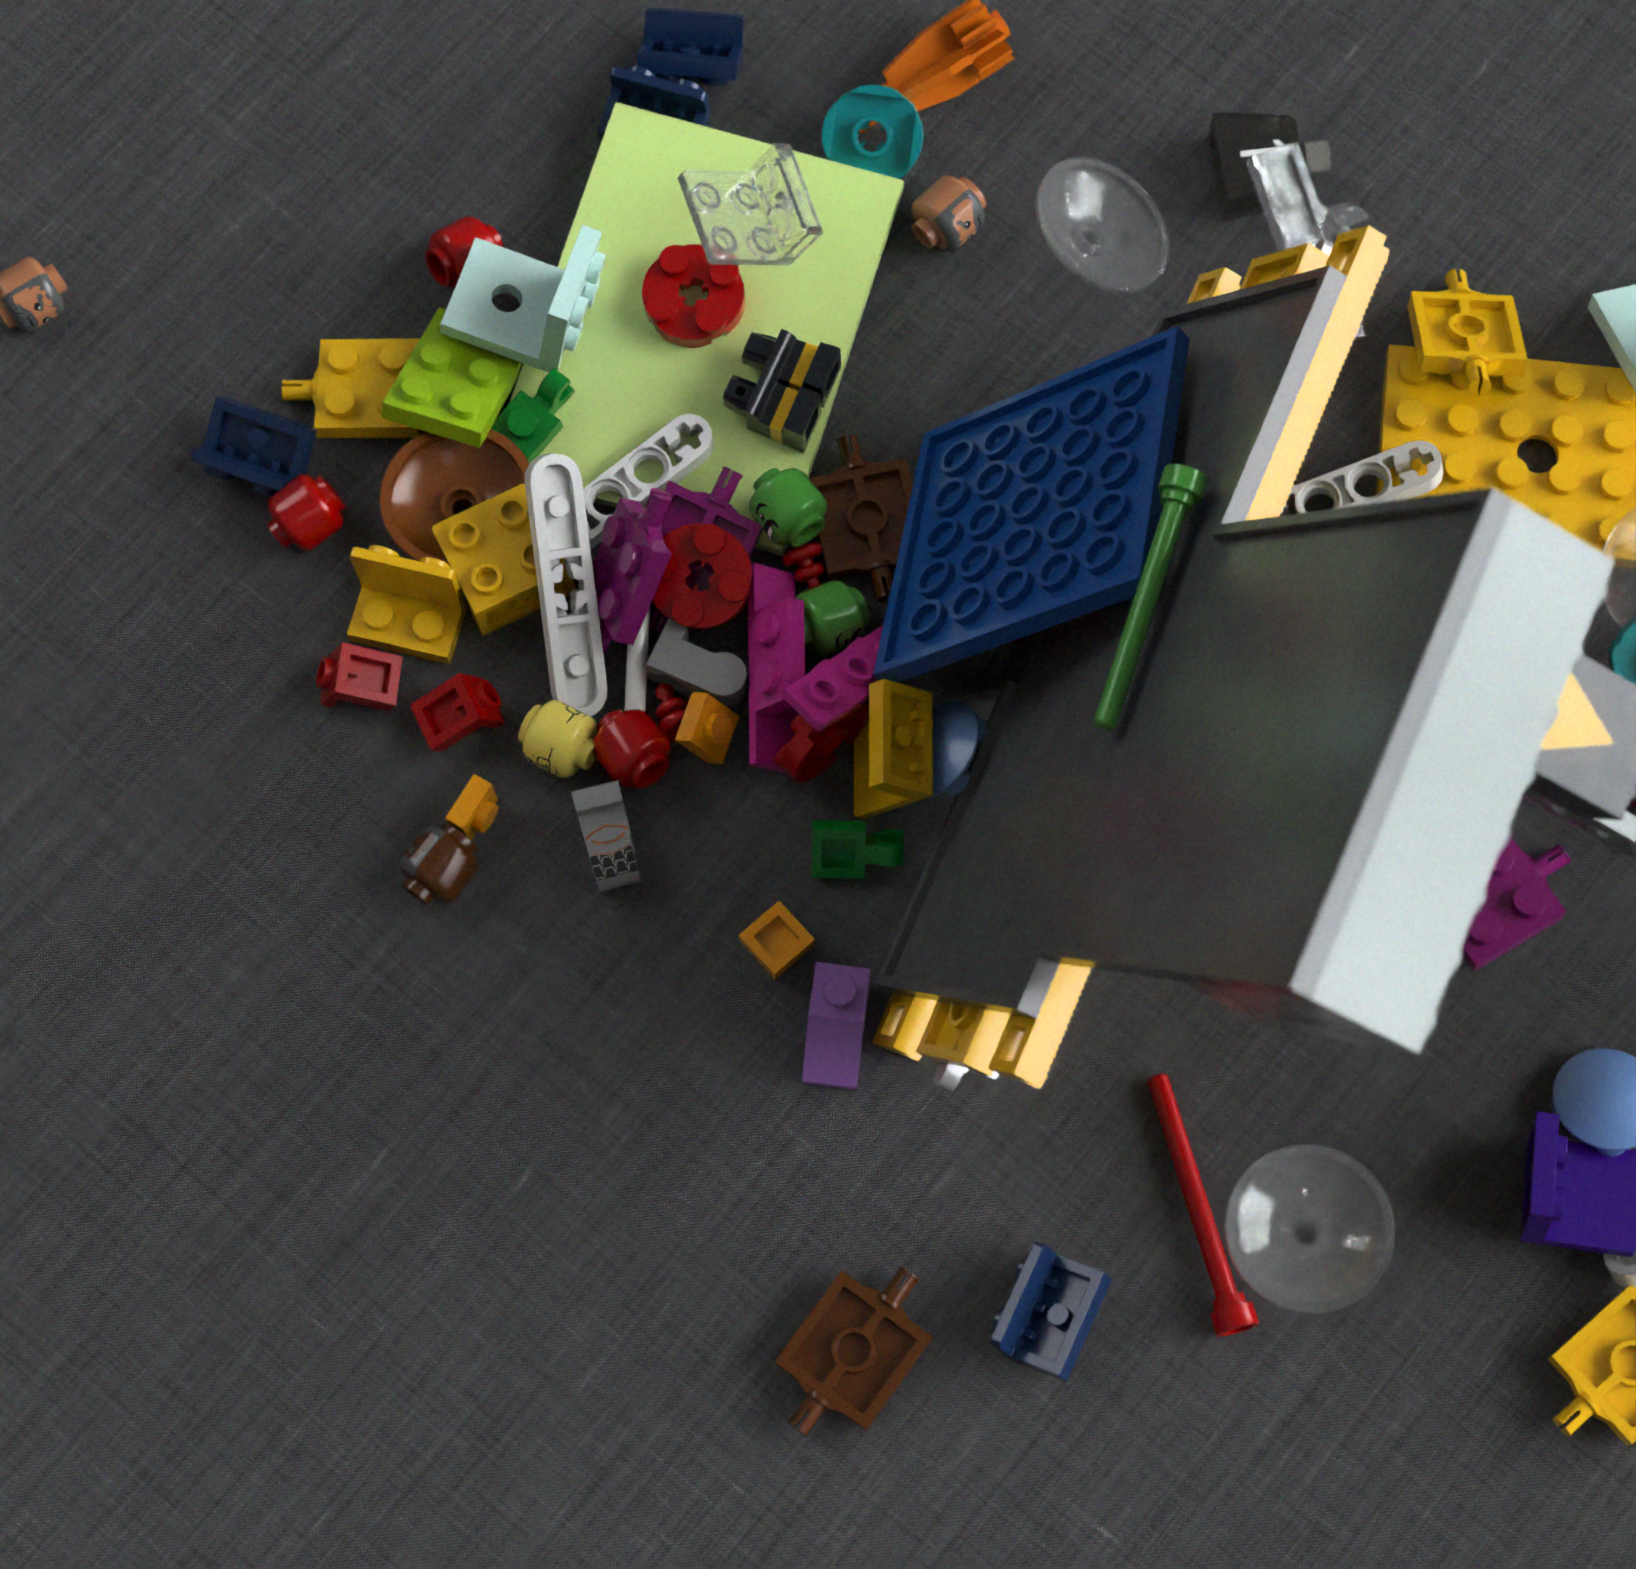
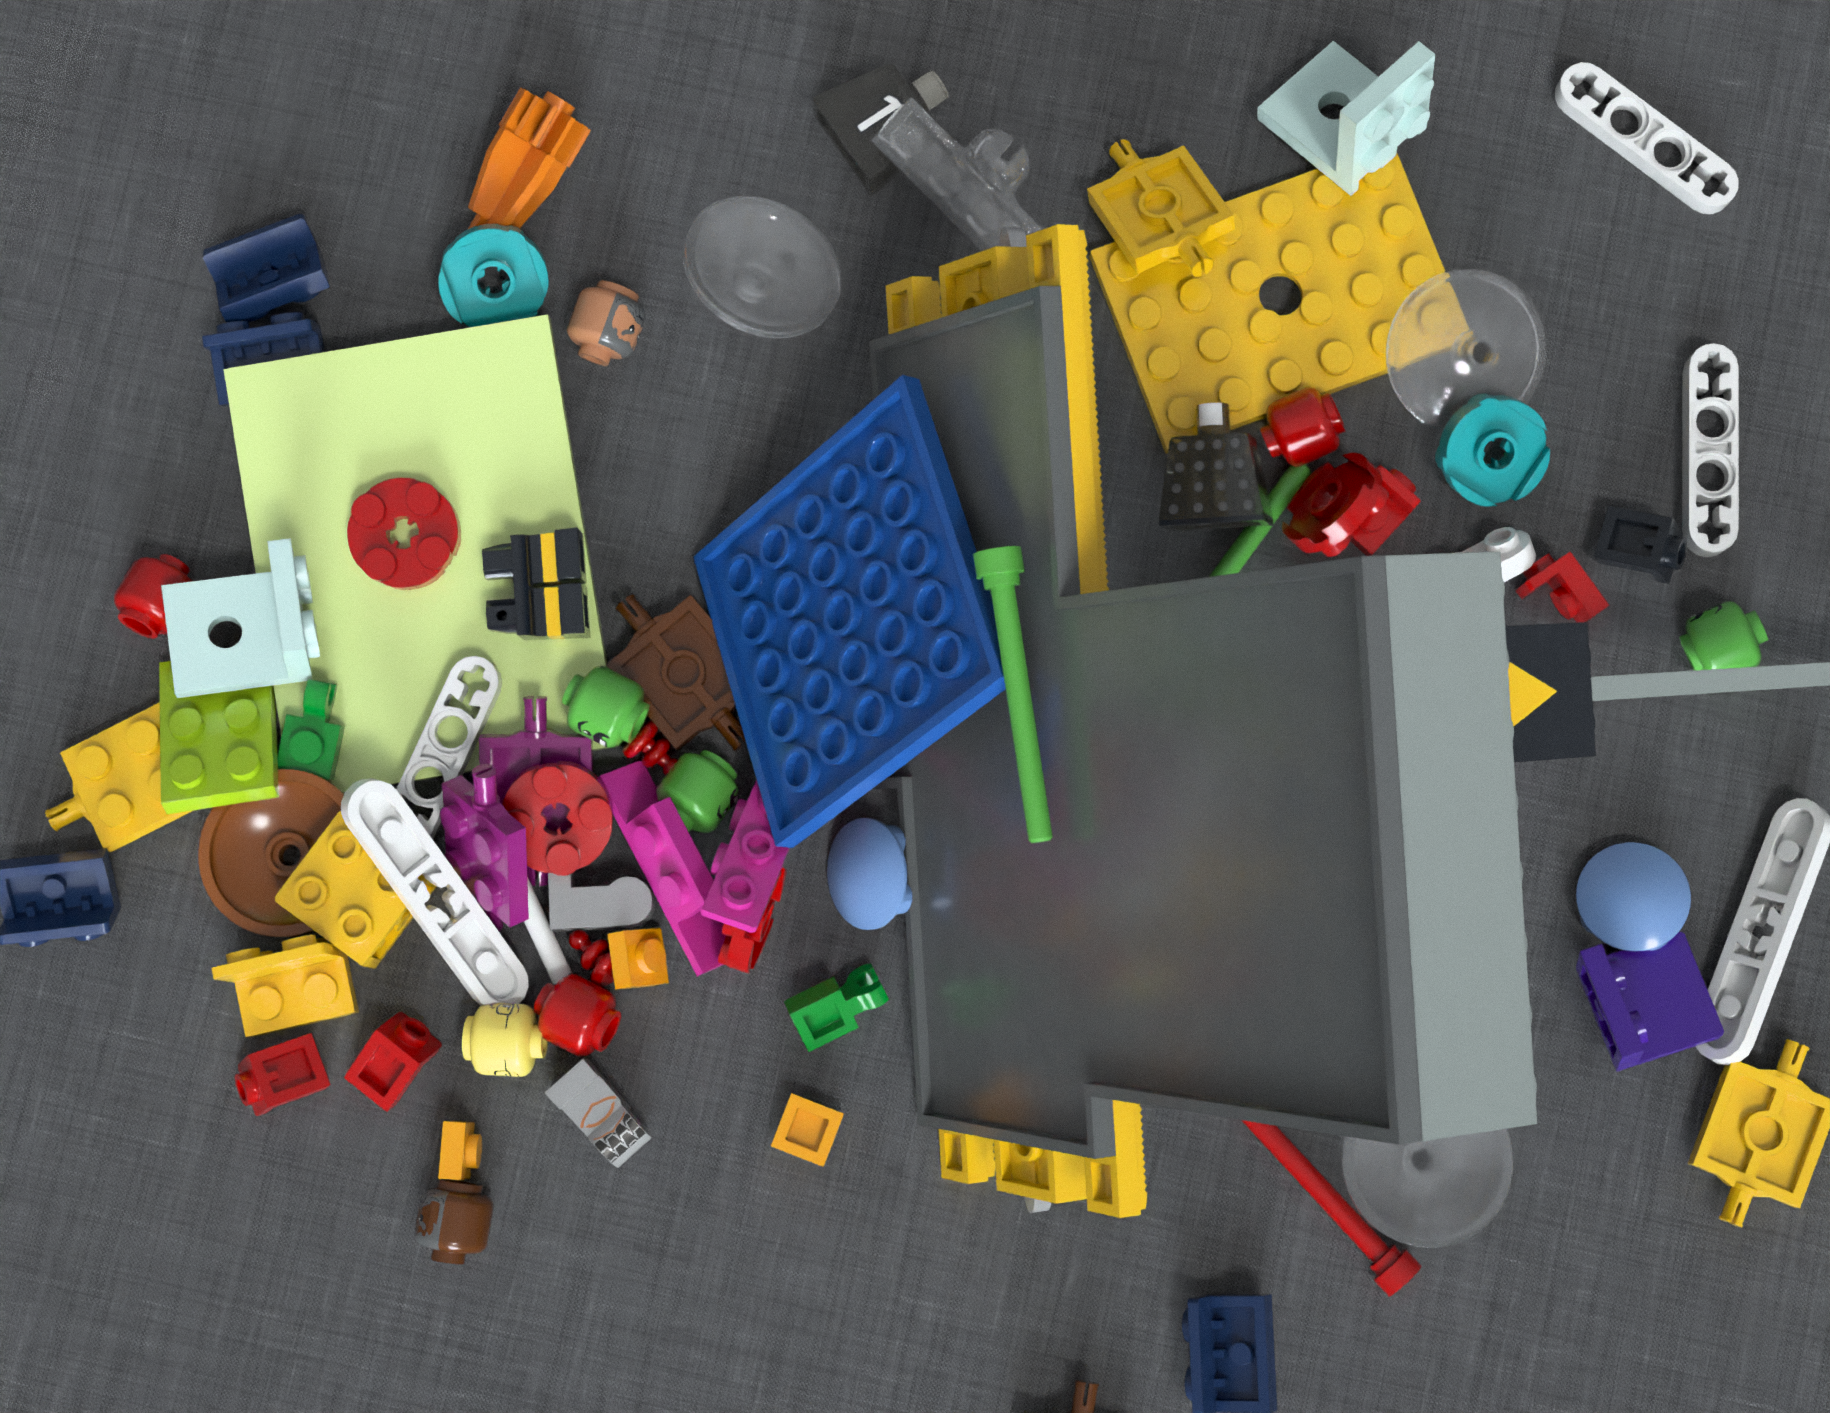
camera: 25 degrees left, 10 degrees up
red head [266,474,346,551] -> none
clear bracket [678,143,823,265] -> none
medium lavender slope [802,962,870,1090] -> none
yellow bracket [854,678,933,819] -> none
white beam [1280,440,1444,516] -> none

